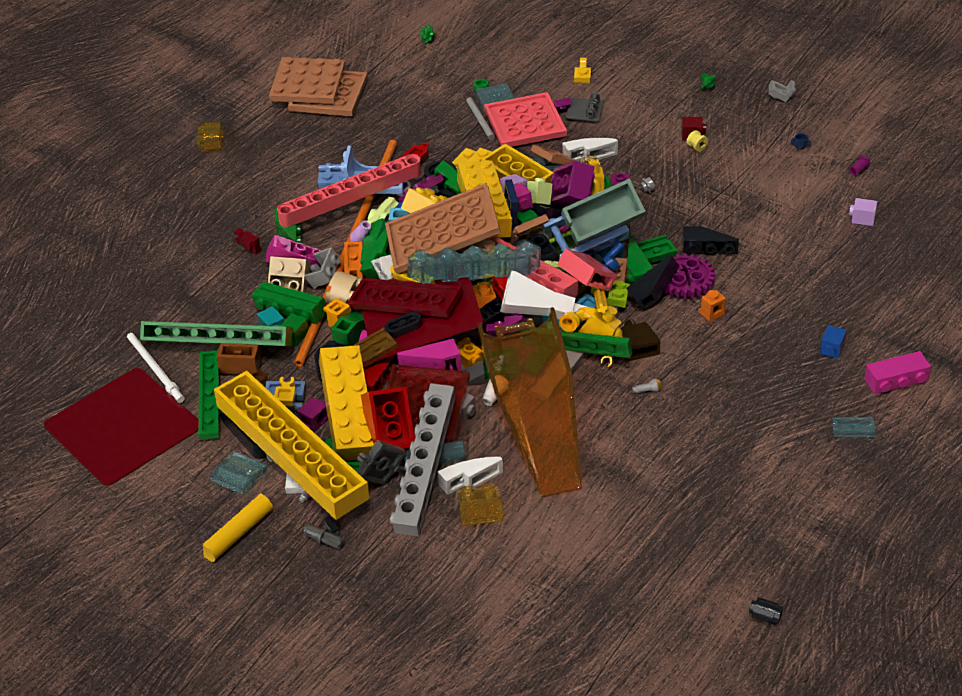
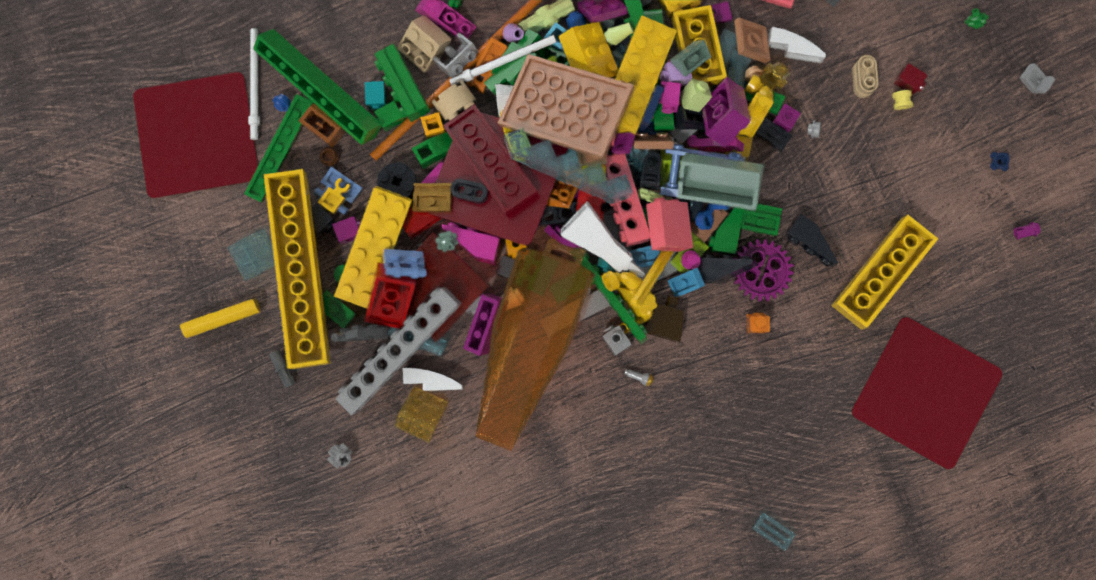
camera: 30 degrees right, 40 degrees up
blue brick [820,325,847,359] -> none
lavender brick [849,198,877,226] -> none
dark pink brick [864,351,931,394] -> none
none -> blue plate [273,94,291,111]
none -> light grey gear [327,443,352,468]
none -> medium blue plate [383,249,426,278]
none -> sand green plant [435,230,458,252]
none -> white bar [449,35,557,85]
none -> magenta brick [463,293,508,356]
none -> light grey brick [602,325,632,356]
none -> yellowish green cone [604,22,634,46]
none -> magenta plate [612,132,635,155]
none -> dark azure plate [668,268,705,297]
none -> sand green slope [670,40,711,77]
none -> dark pink plate [681,251,701,270]
none -> yellow brick [831,215,938,330]
none -> tan brick [852,55,878,98]
none -> dark red piece [852,317,1002,469]

